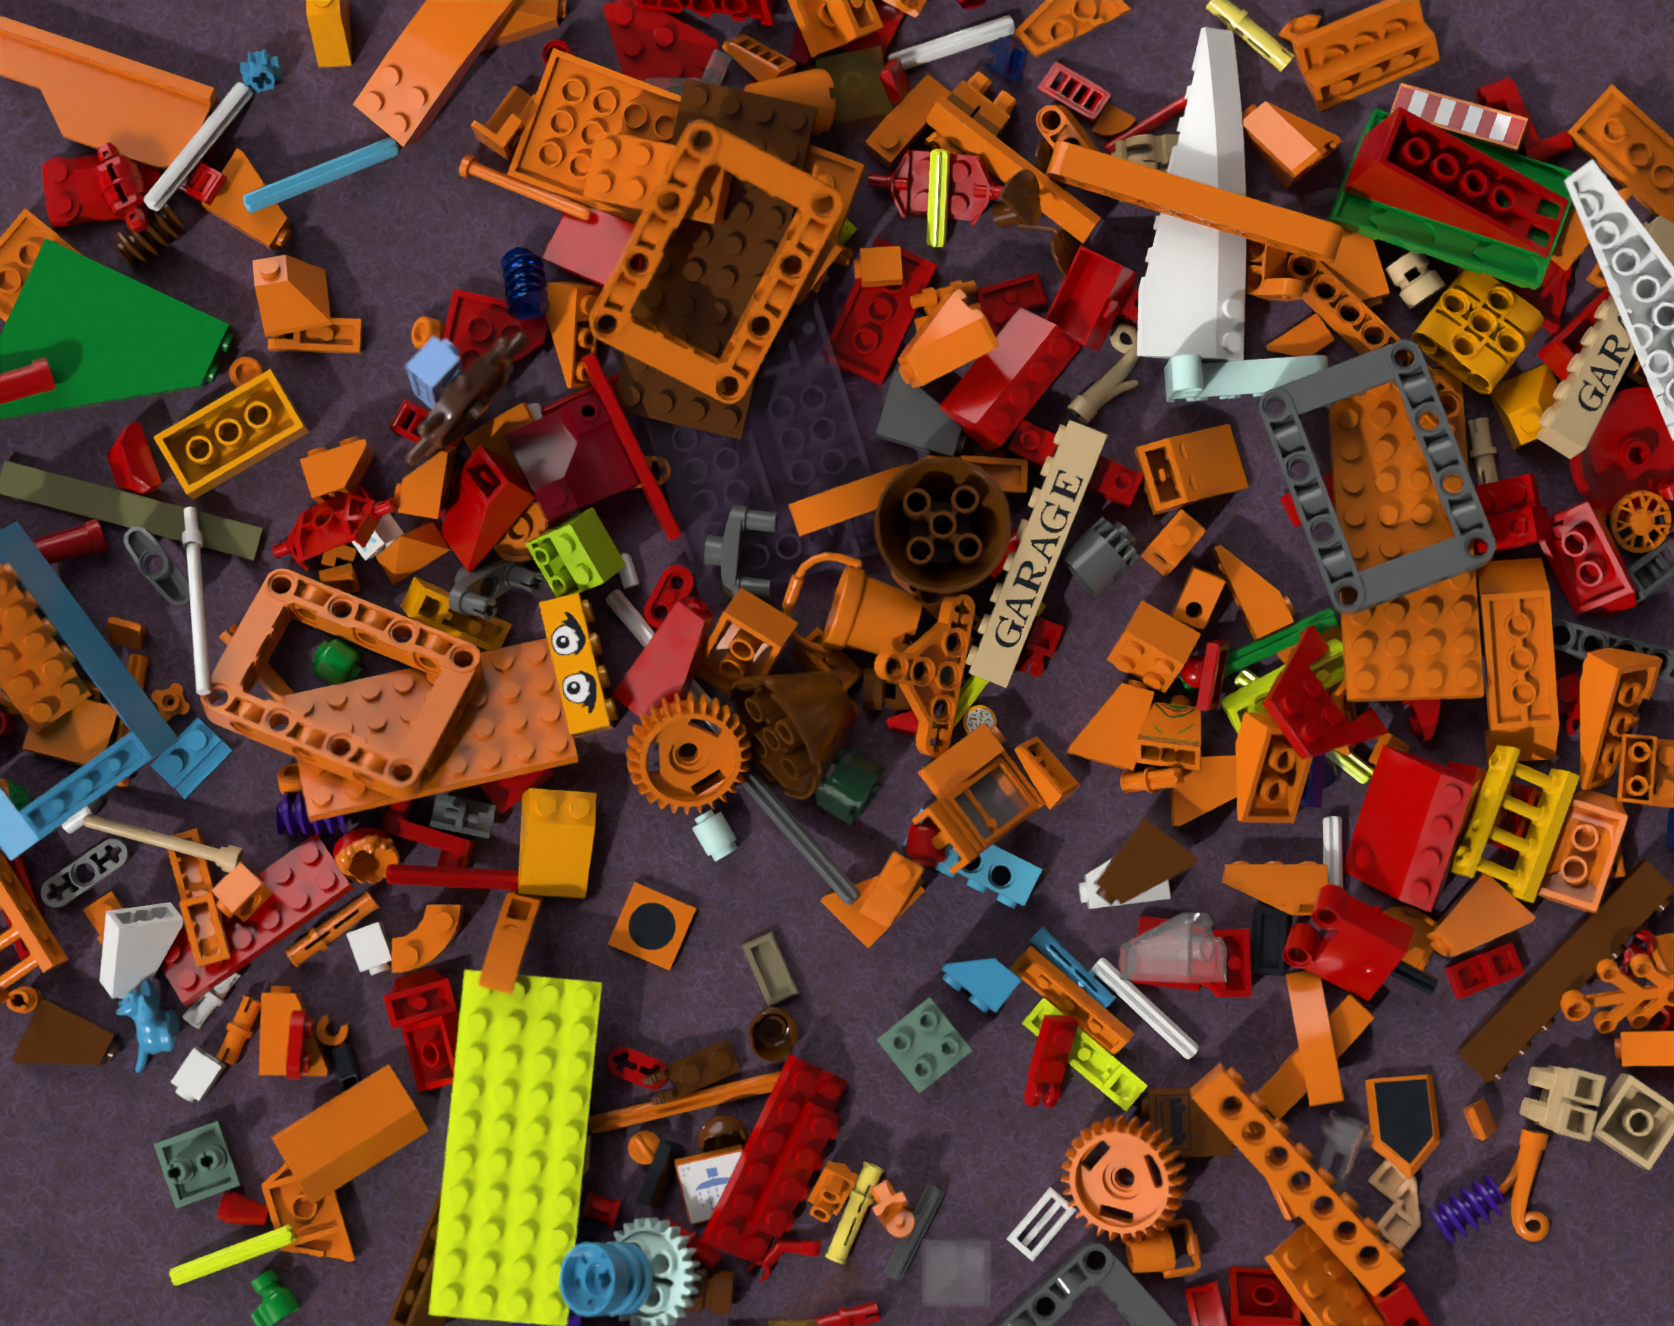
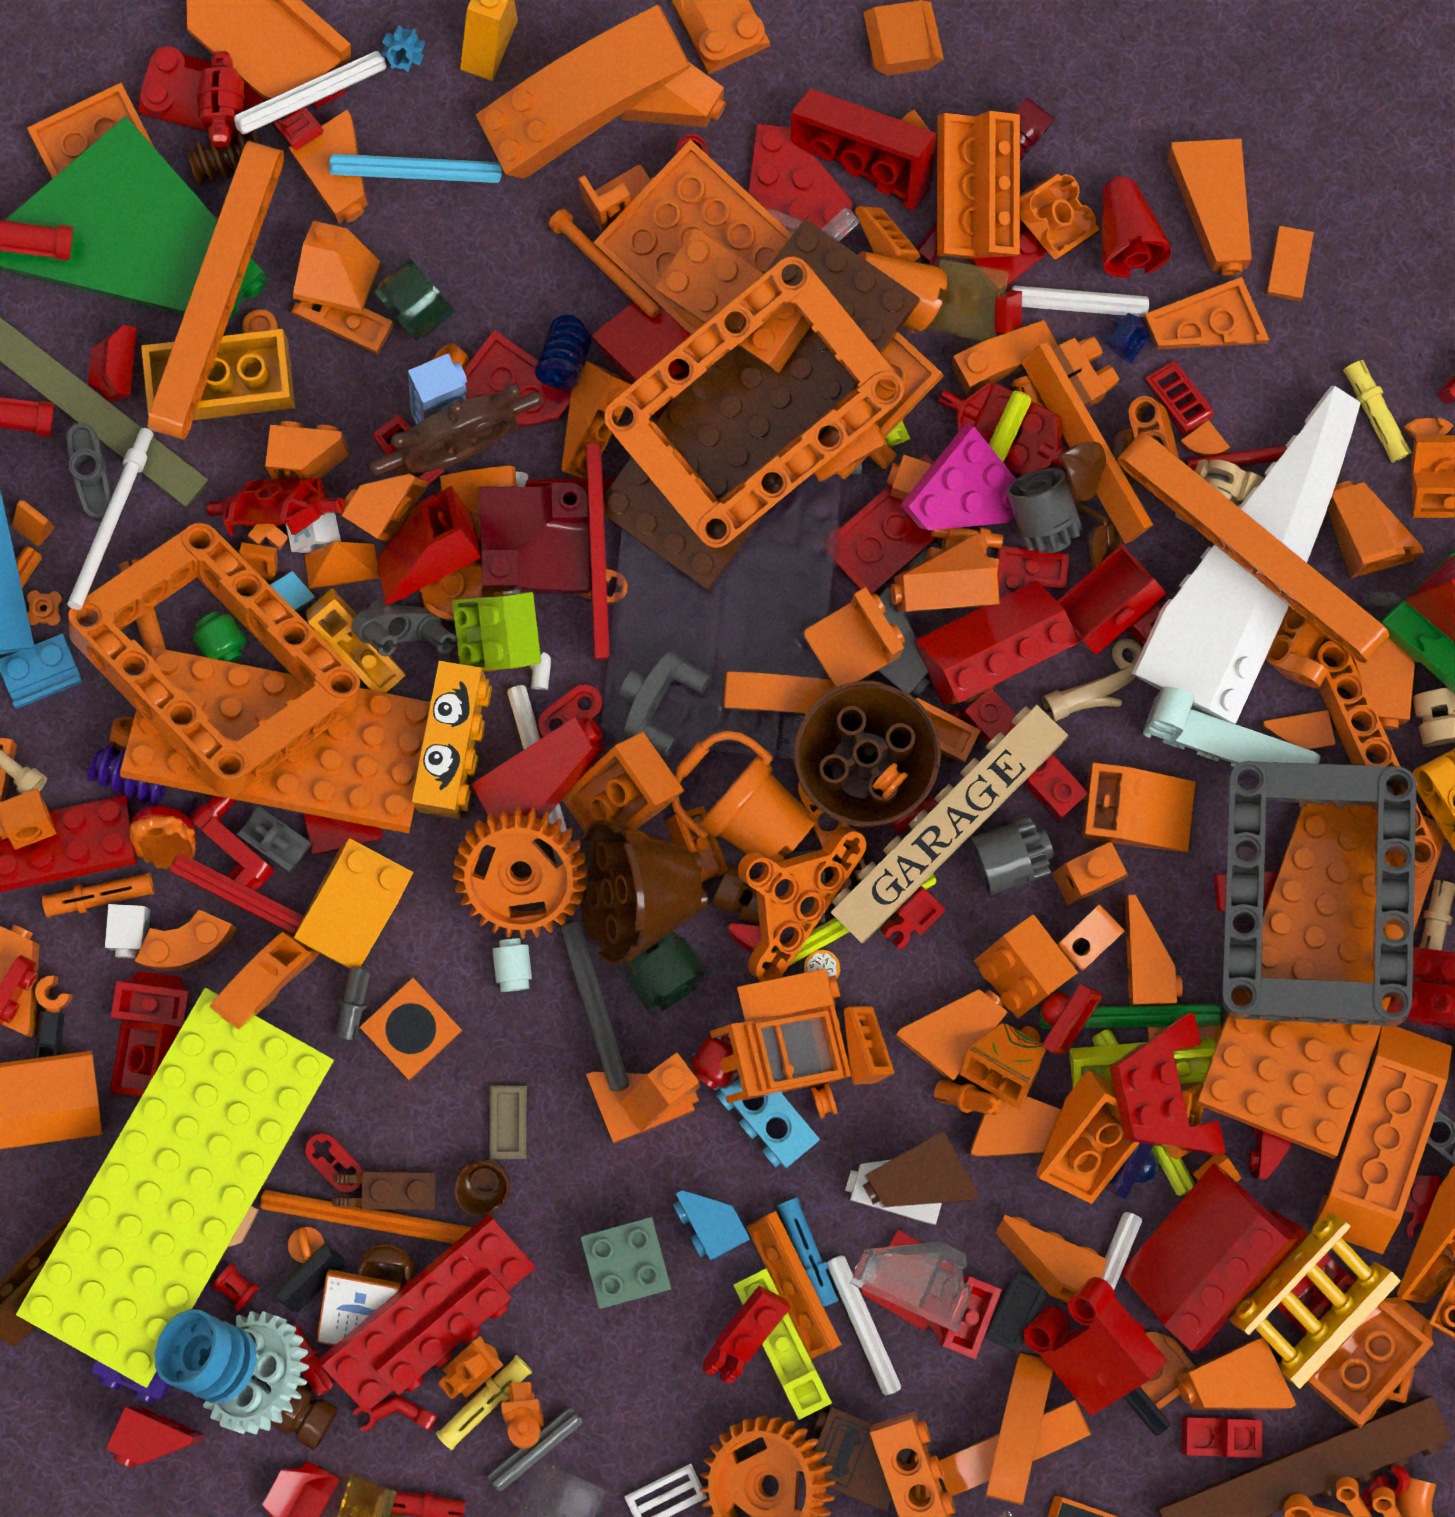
camera: 25 degrees right, 5 degrees down
none -> orange beam [148,141,284,440]
none -> medium azure tile [270,571,315,612]
none -> dark grey axle [334,966,370,1040]
none -> clear green brick [374,258,456,342]
none -> orange bracket [804,587,905,688]
none -> orange bush [811,1083,838,1119]
none -> orange bush [872,763,908,799]
none -> dark pink plate [900,424,1016,530]
none -> dark grey gear [1006,468,1083,553]

